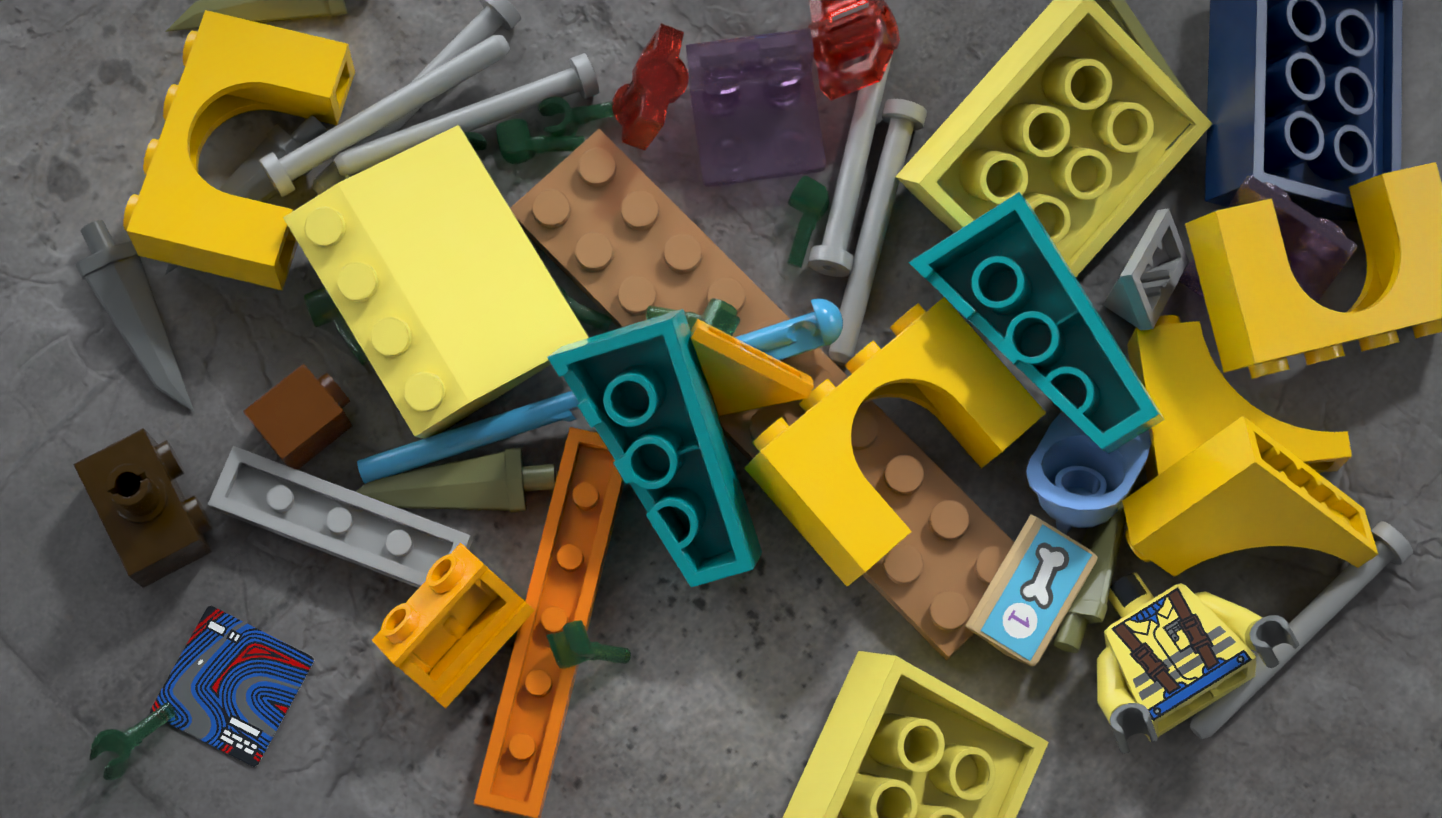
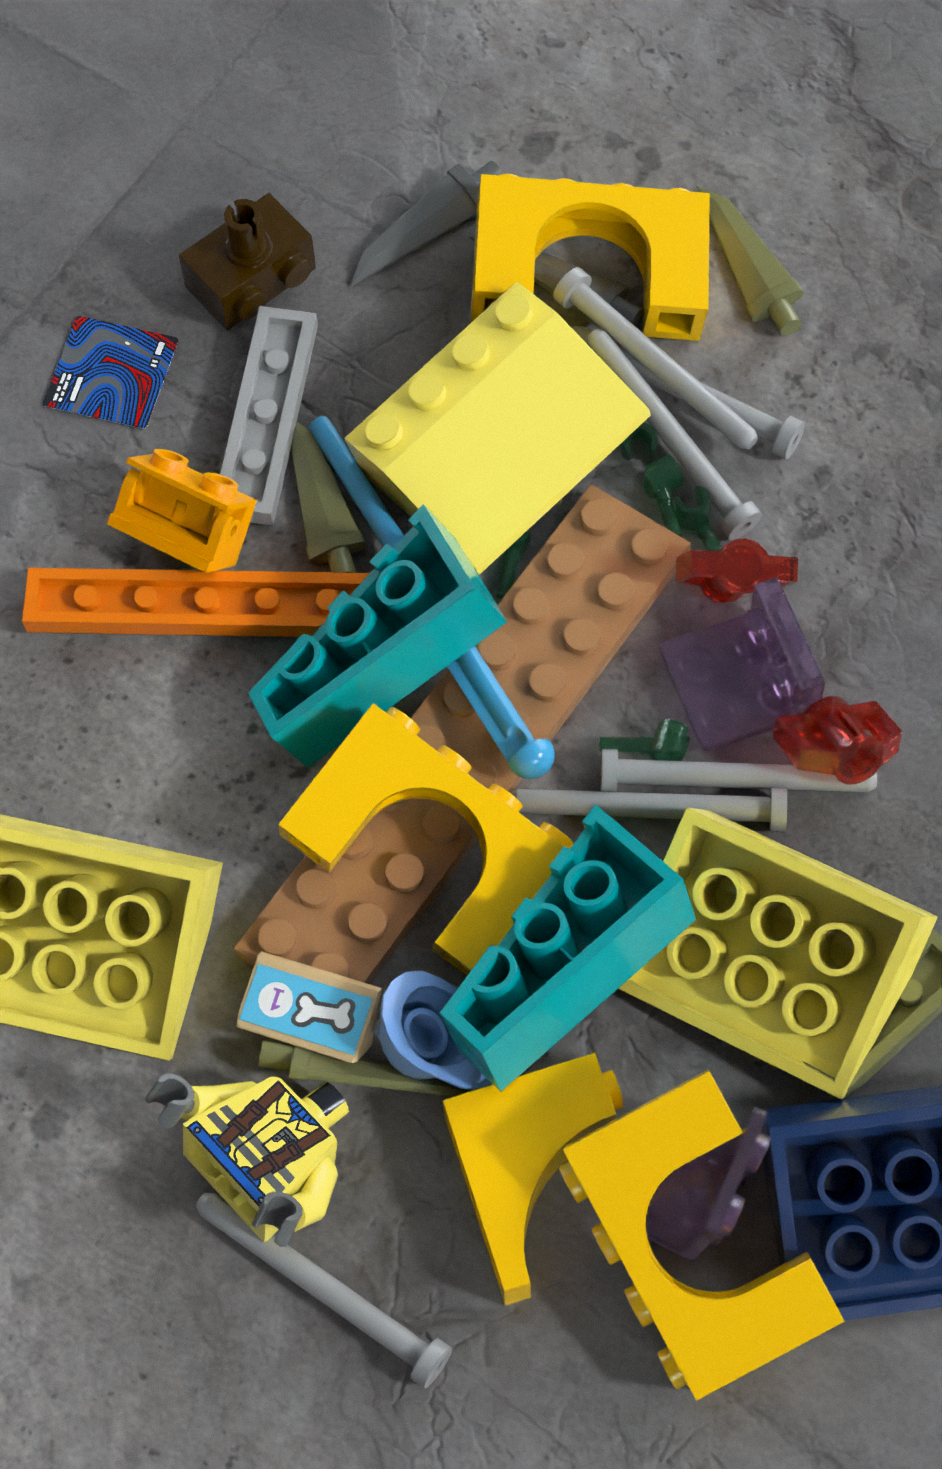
camera: 80 degrees right, 10 degrees down
clear green hand [89,702,177,780] -> none
reddish brown brick [243,363,352,470] -> none
clear green hand [546,620,631,669] -> none
clear green hand [646,298,740,336] -> none
light orange slope [691,319,814,416] -> none
light grey slope [1103,208,1189,331] -> none
yellow arch [1122,416,1379,577] -> none

